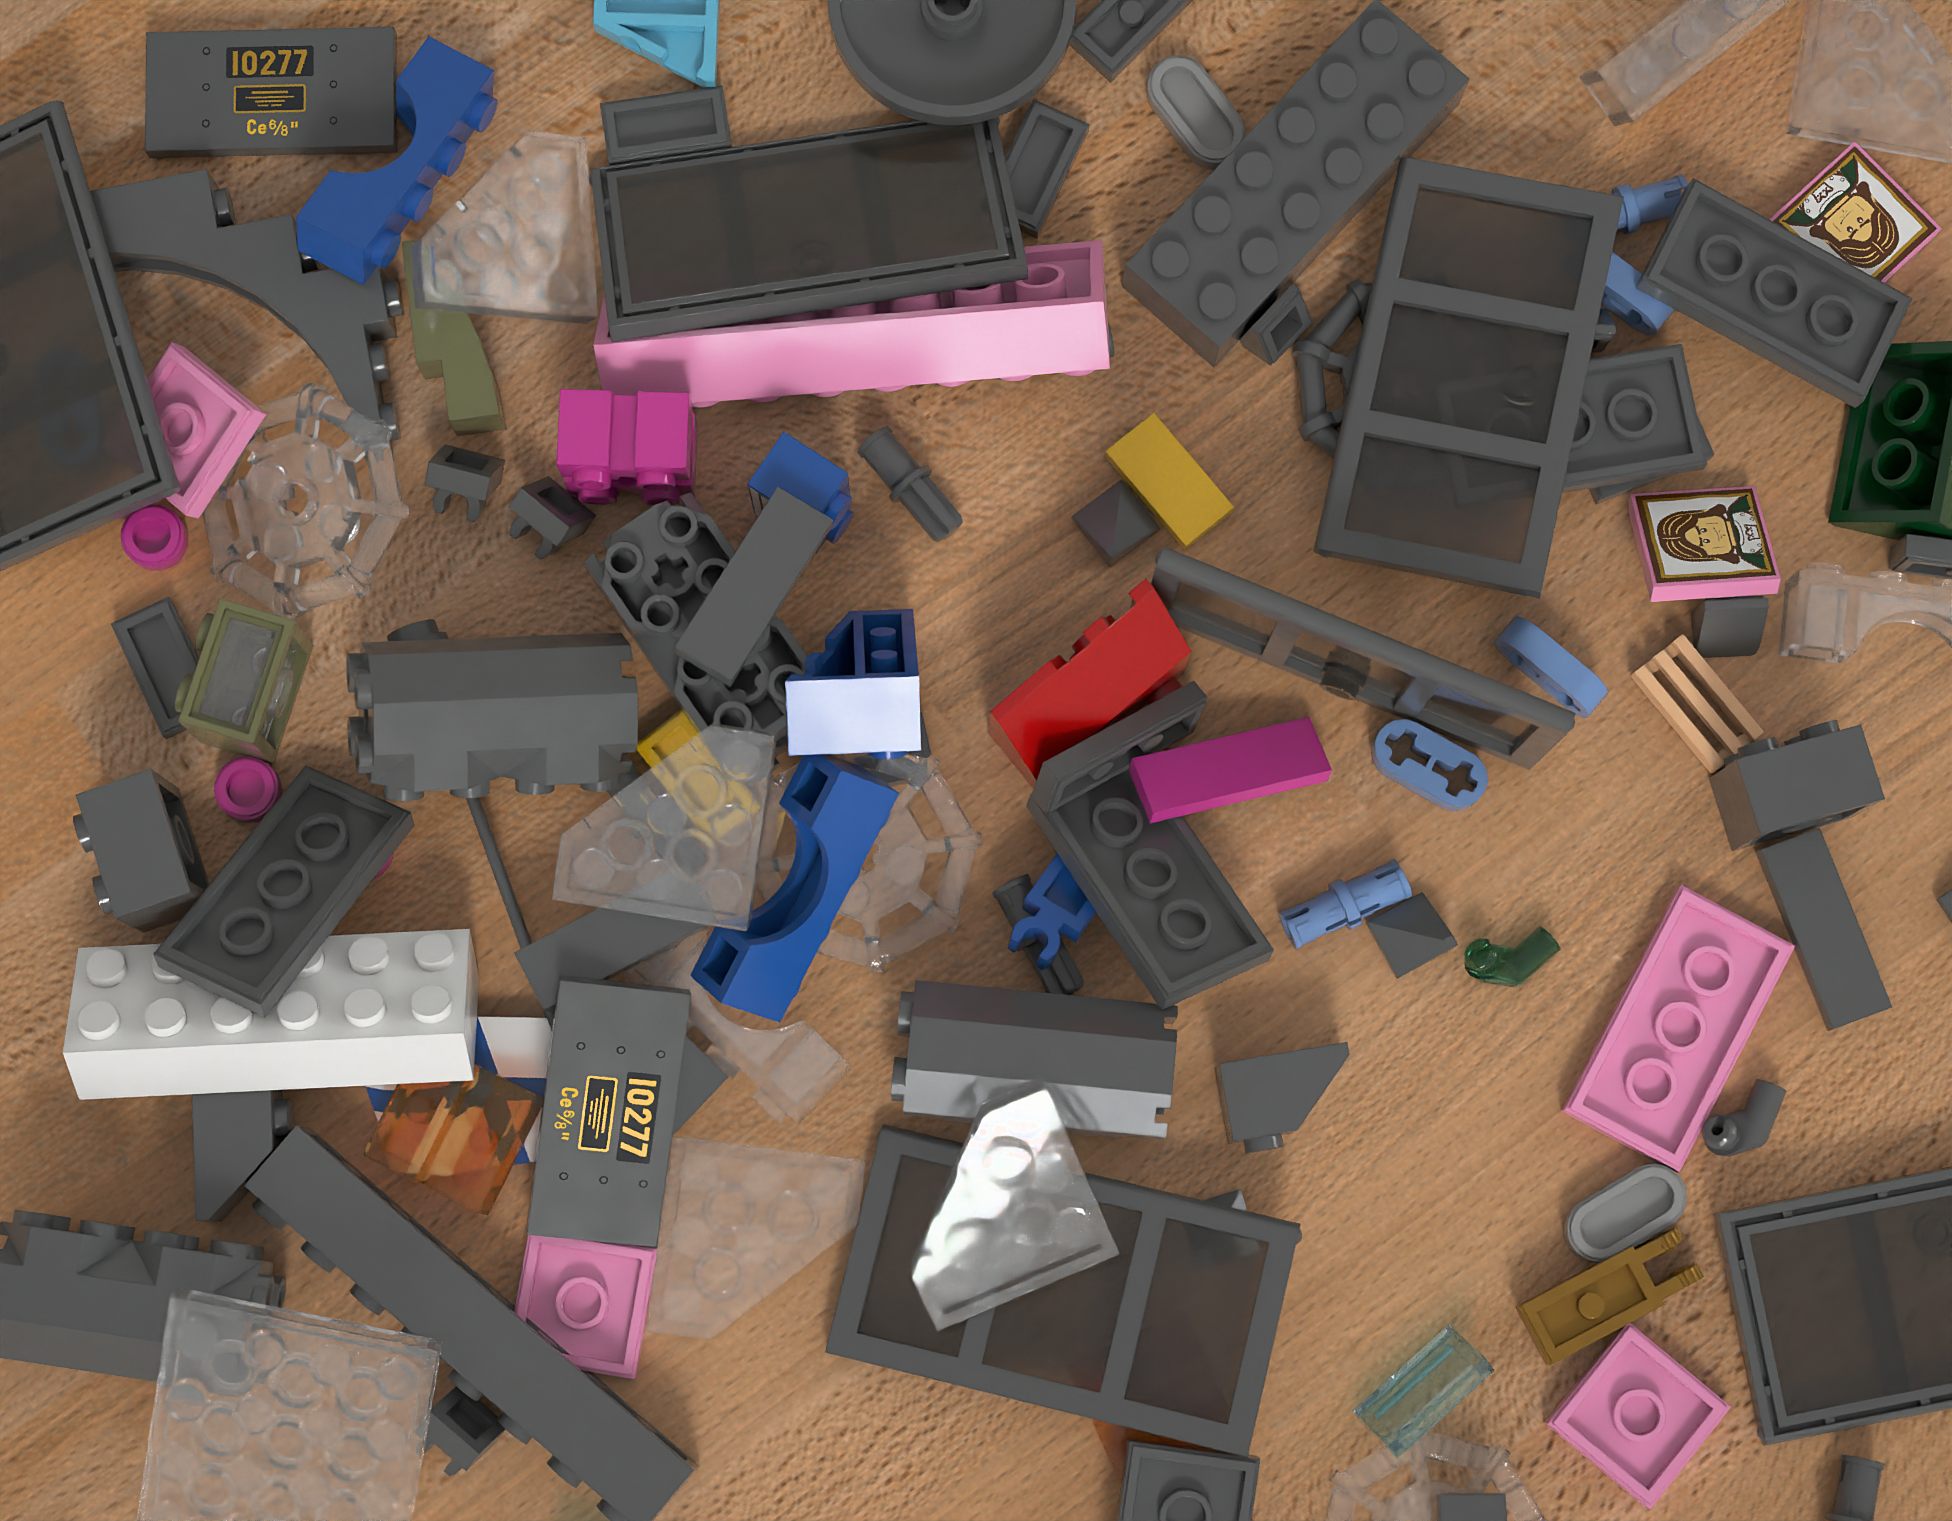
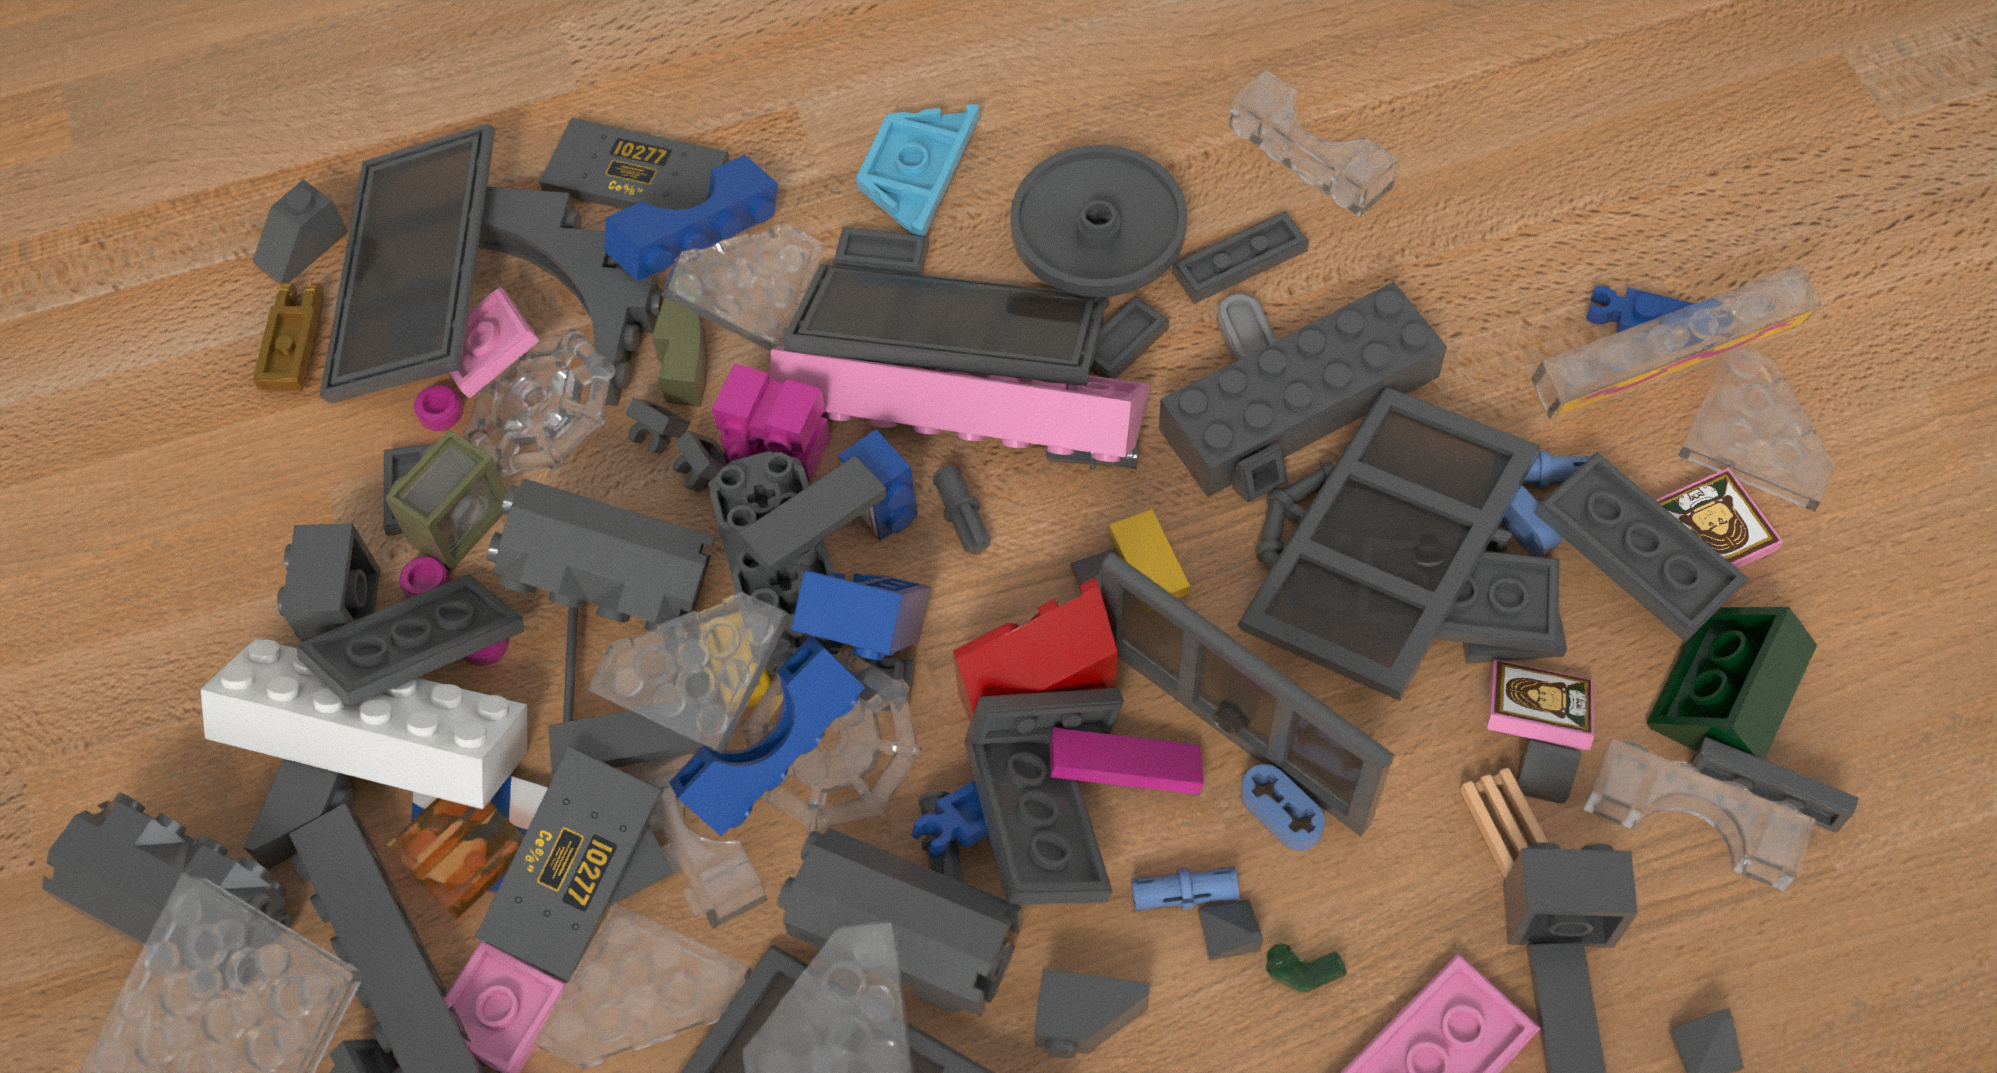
camera: 25 degrees right, 20 degrees down
medium blue beam [1494,616,1608,718] -> none

